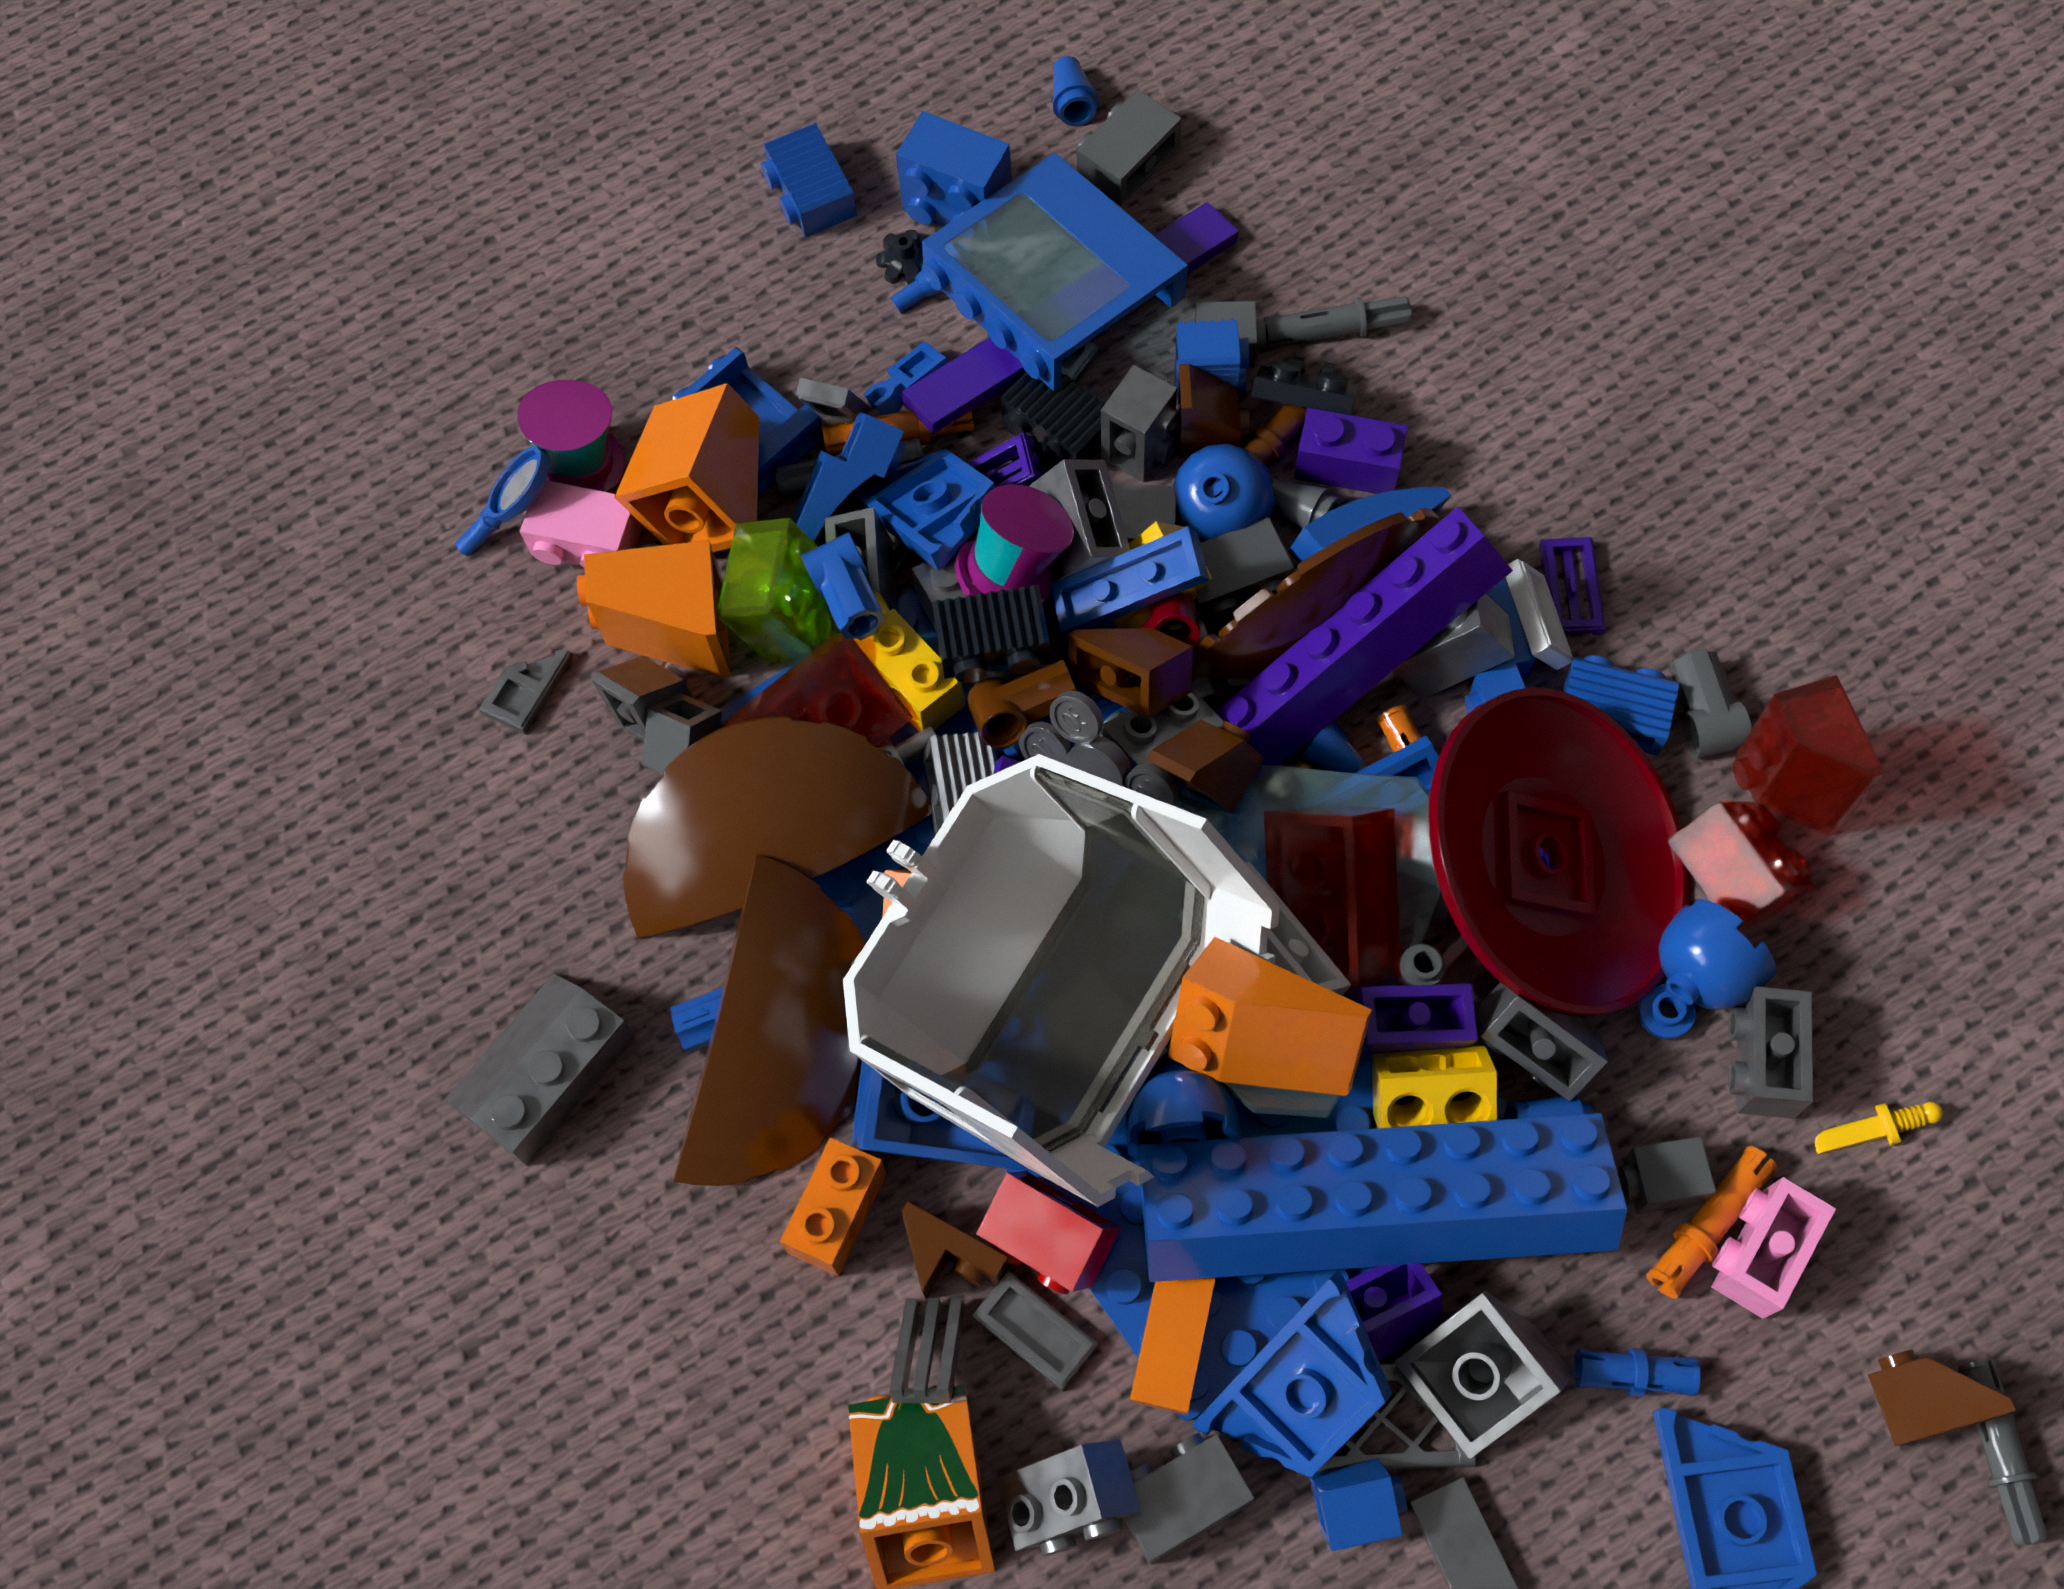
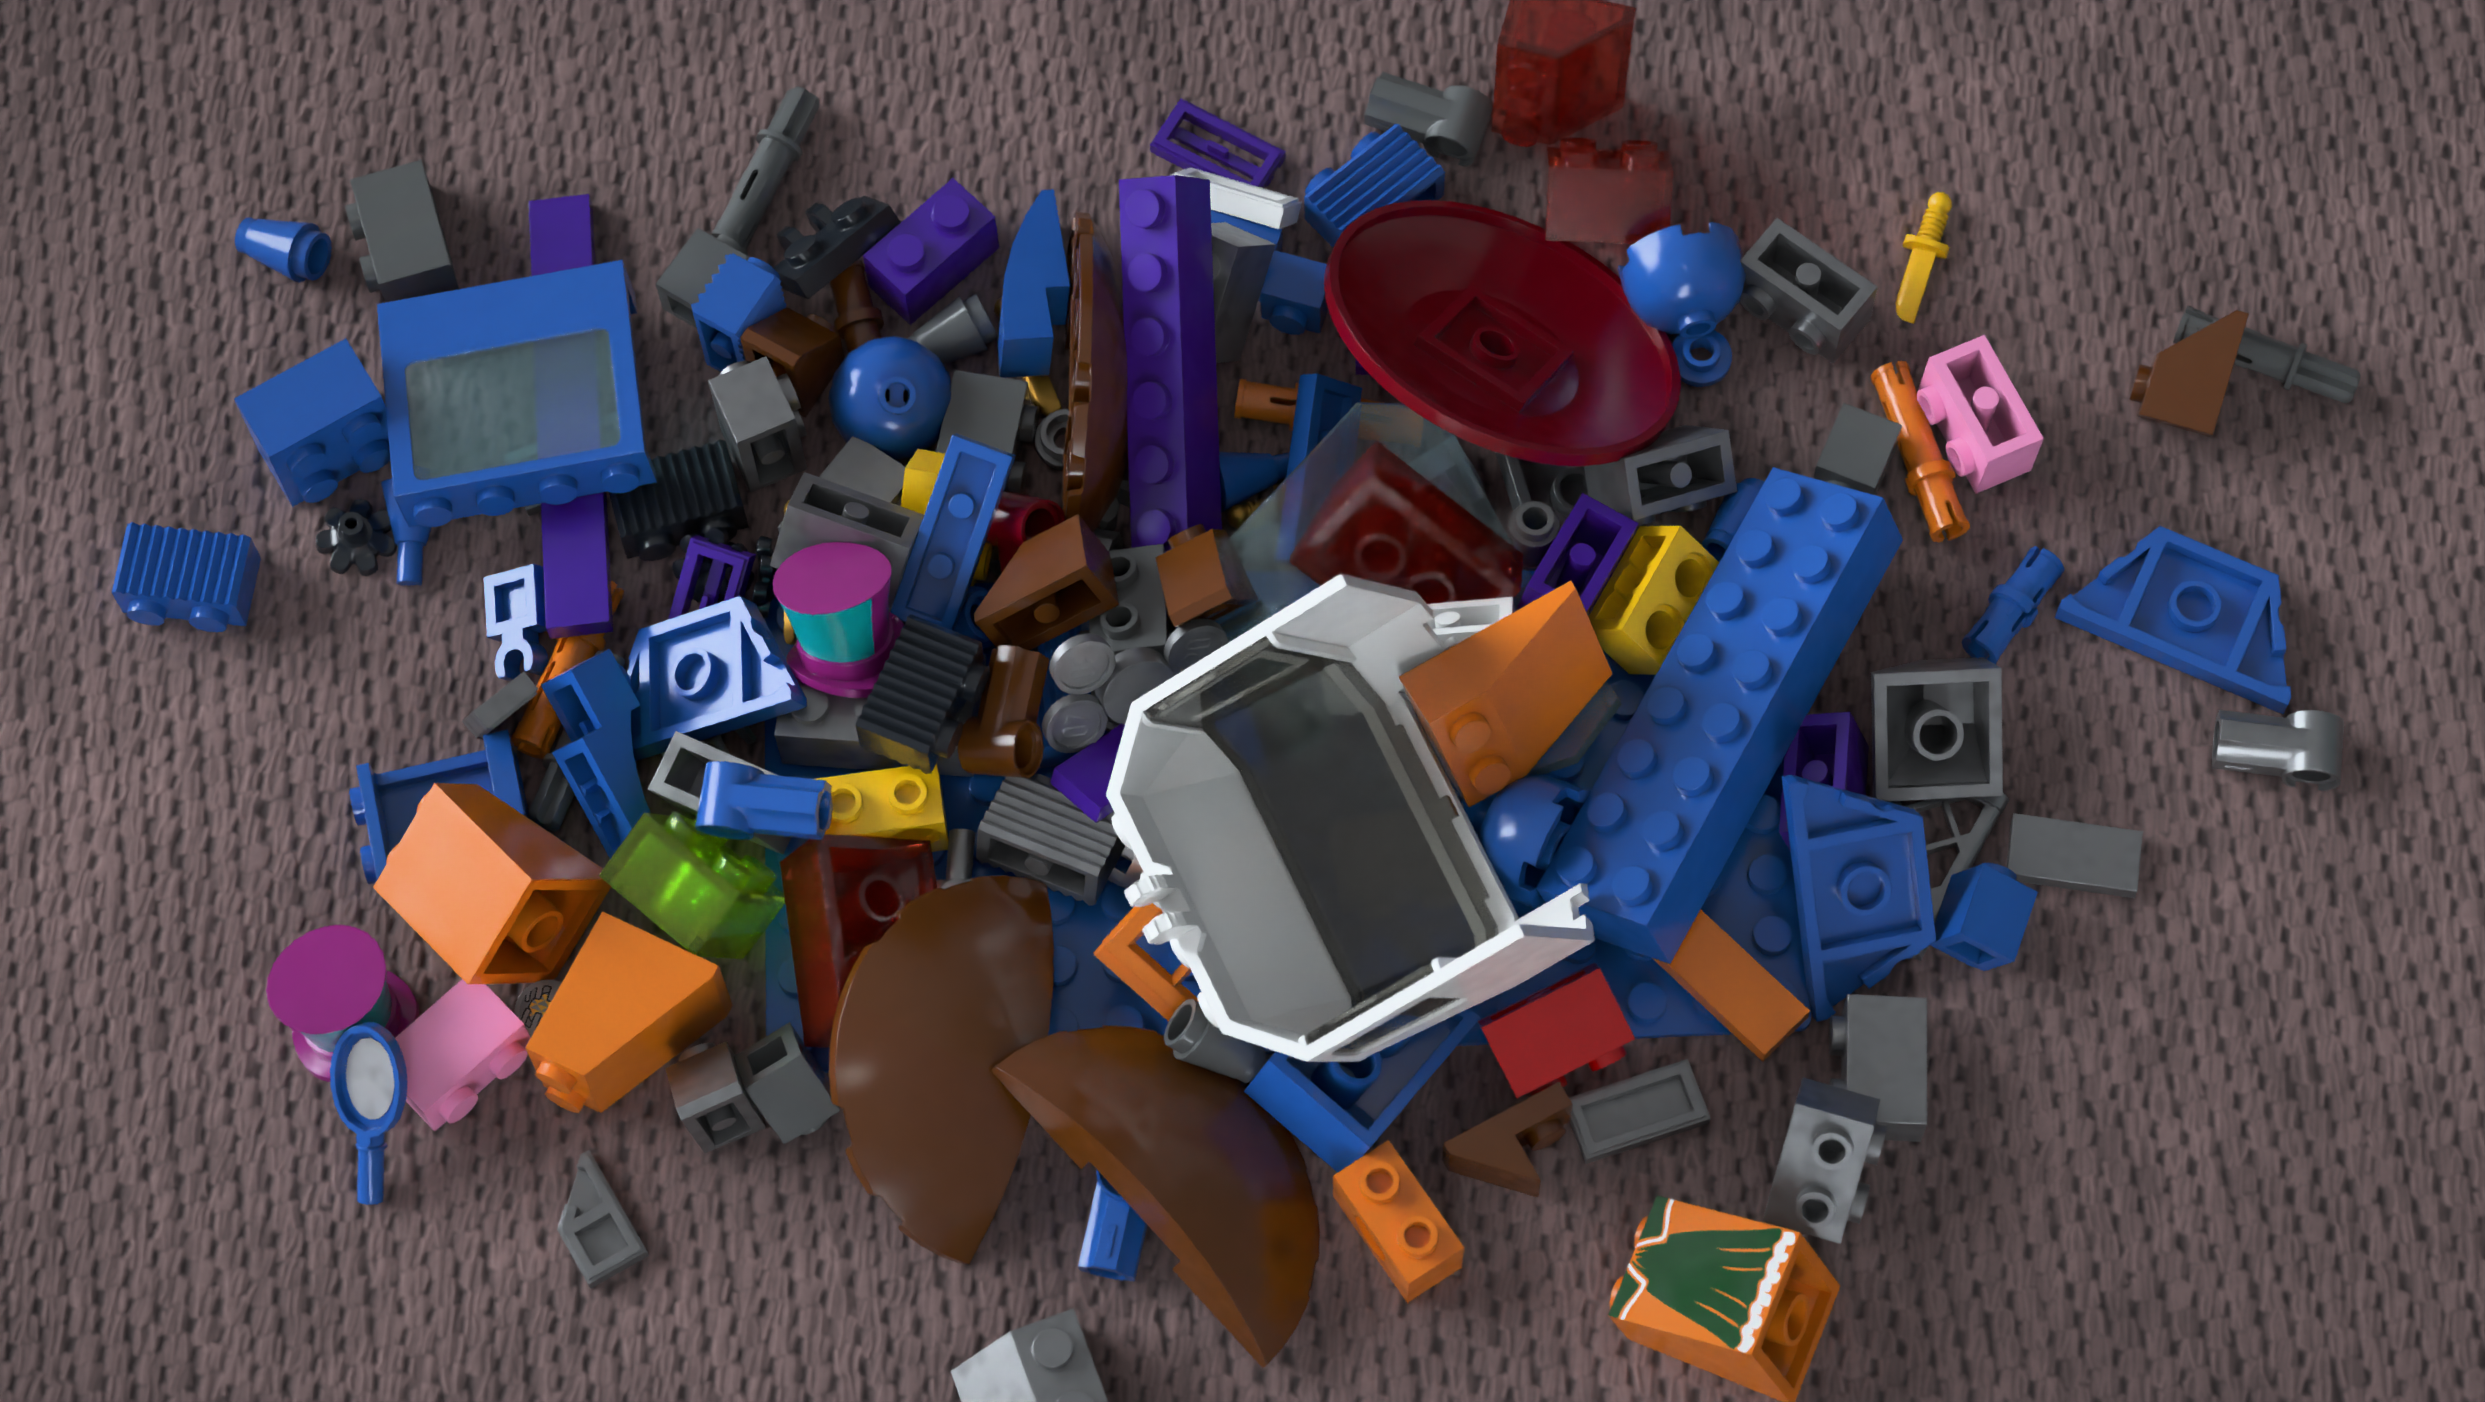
camera: 60 degrees left, 0 degrees up
flat silver tile [889,1298,965,1403] -> none

